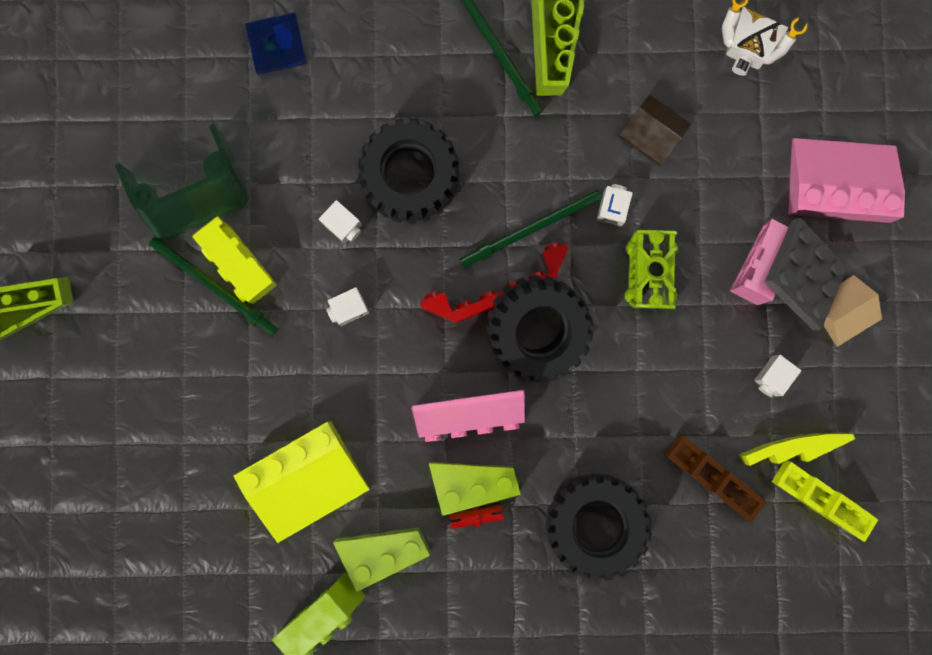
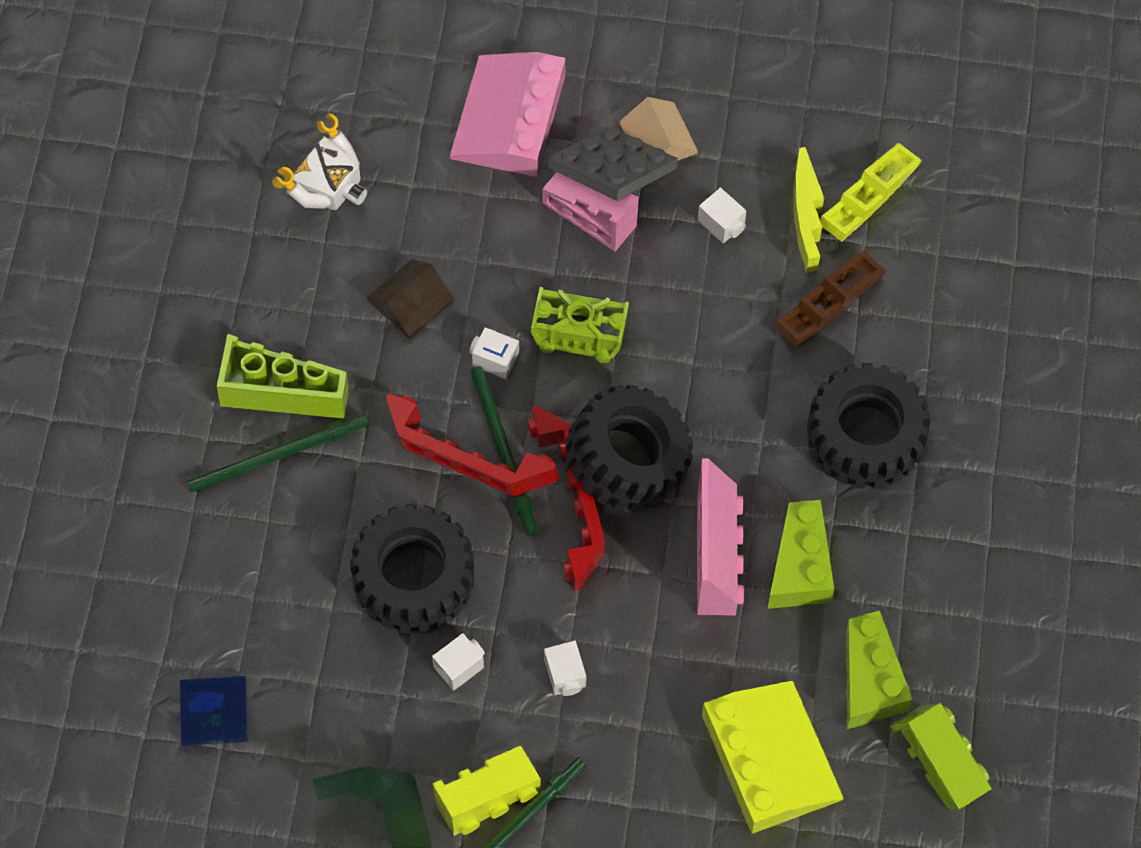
camera: 80 degrees left, 20 degrees down
red pin [449,503,504,530] -> none
none -> red slope [386,393,559,497]

